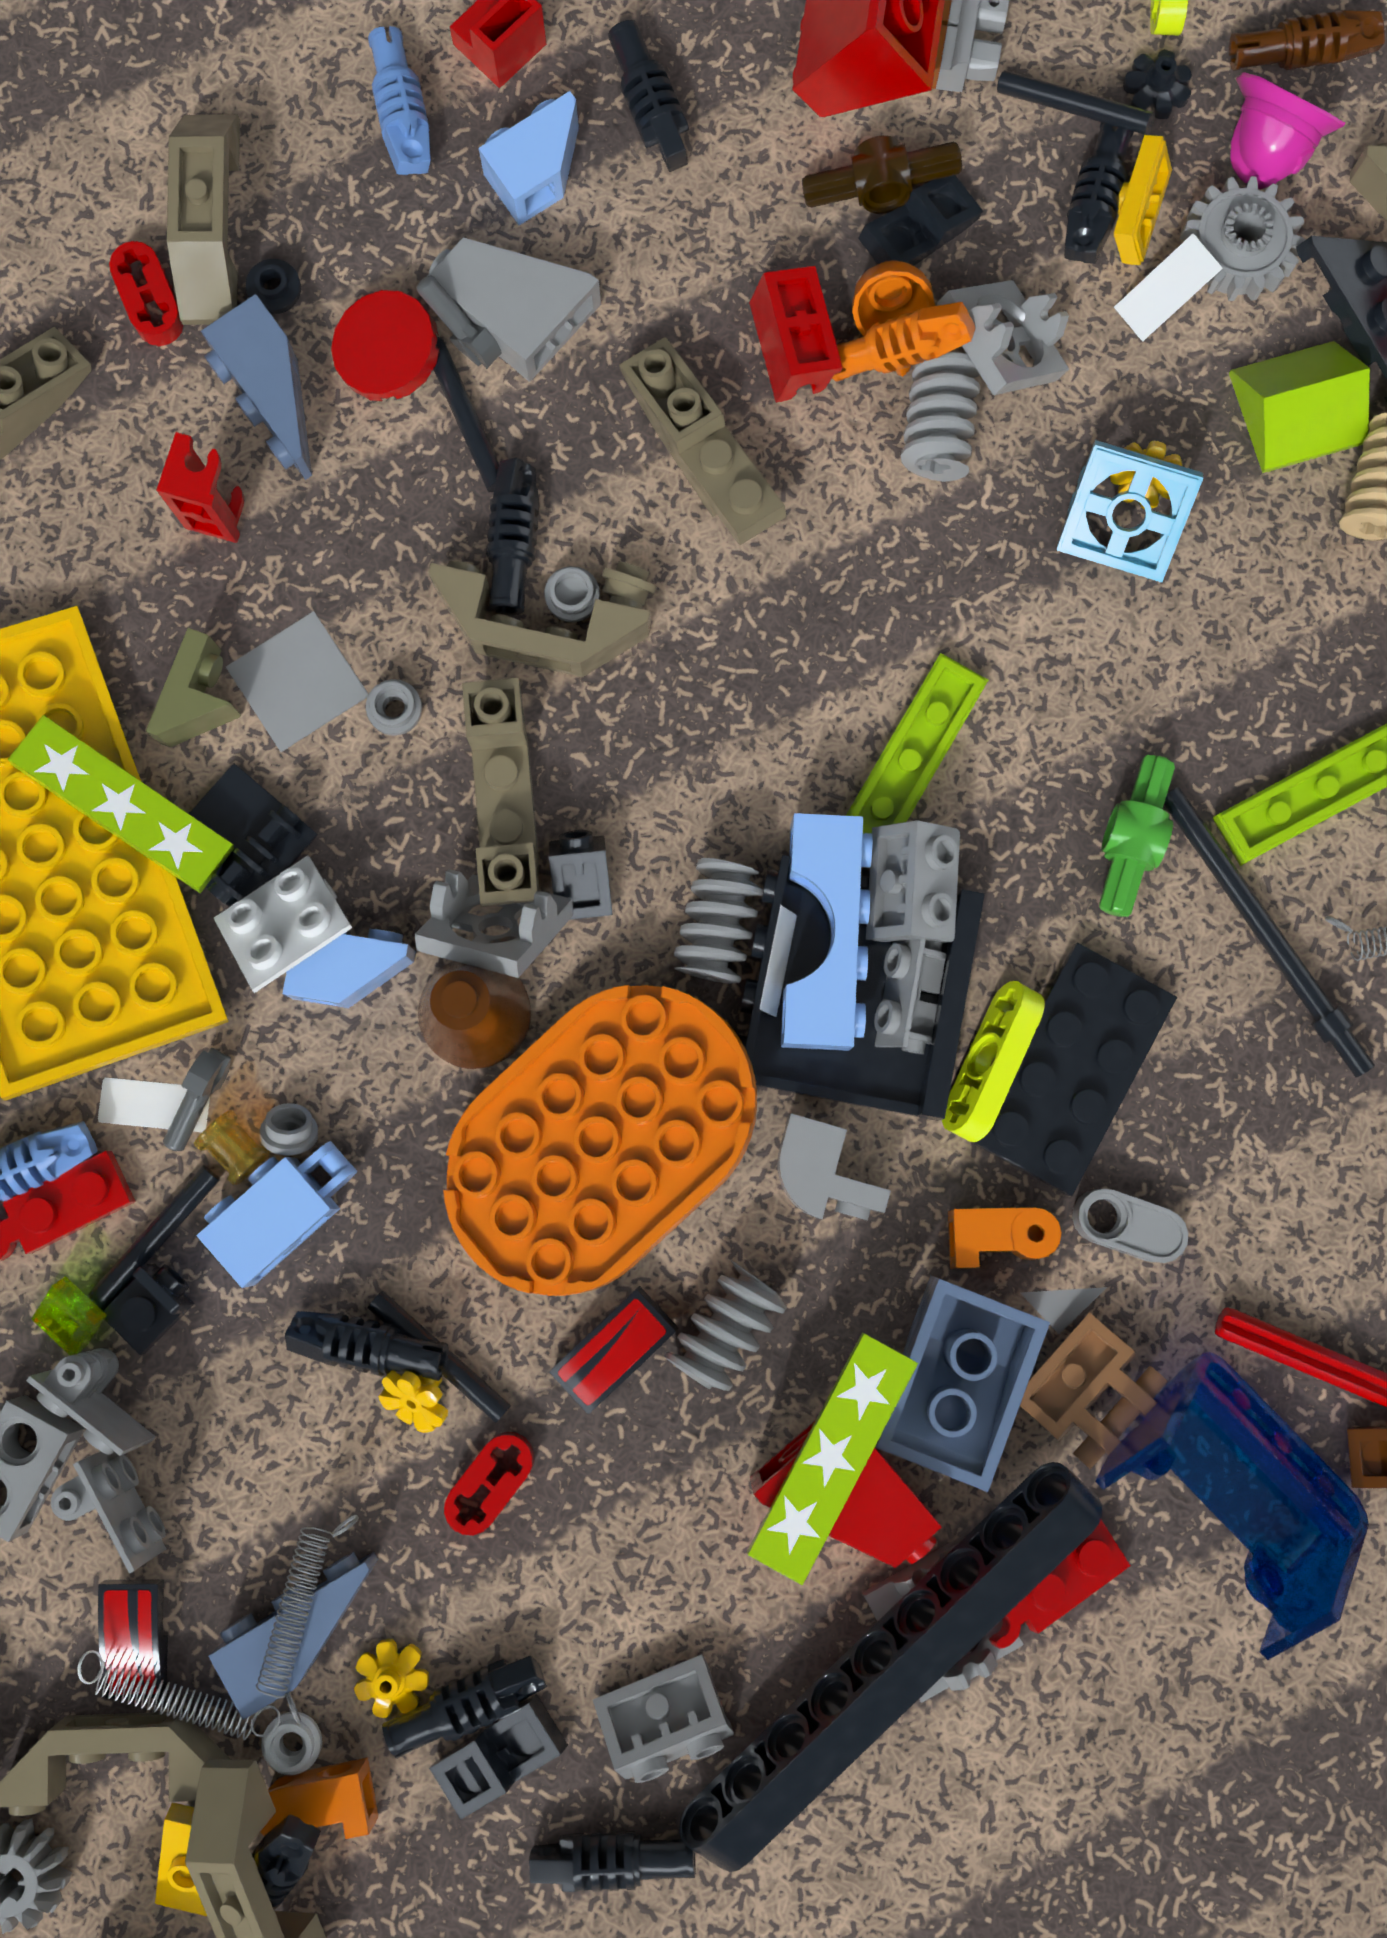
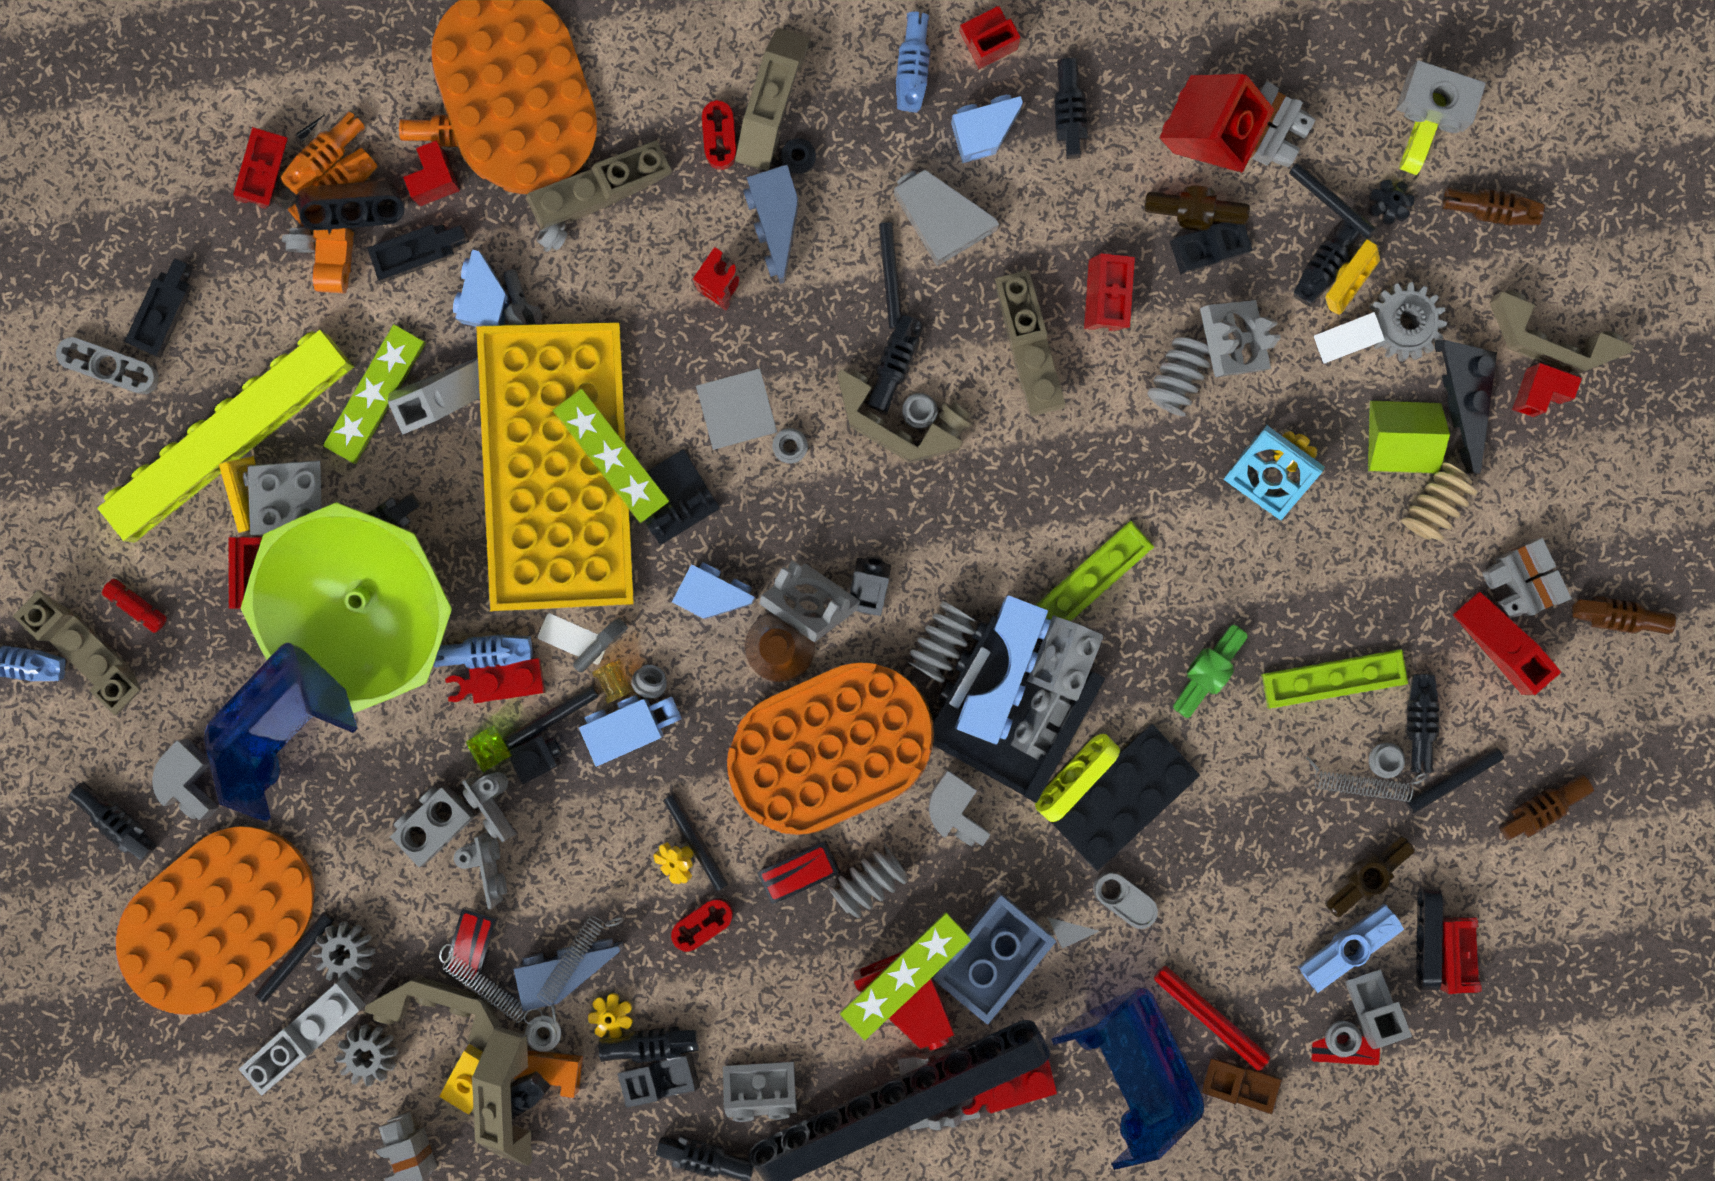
camera: 20 degrees right, 5 degrees up
olive slope [146,628,241,748] -> none
white hinge [214,855,352,993] -> none
black hinge [285,1311,449,1381] -> none
red tile [331,290,439,401] -> none
dark grey bar [416,275,502,369] -> none
dark tan slope [462,677,539,907] -> none
orange hinge [832,302,976,382] -> none
orange piece [852,260,935,377] -> none
orange leg [948,1208,1062,1269] -> none
medium nougat plate [1020,1312,1168,1470] -> none
black bar [1164,787,1375,1078] -> none
dark pink piece [1230,72,1345,190] -> none

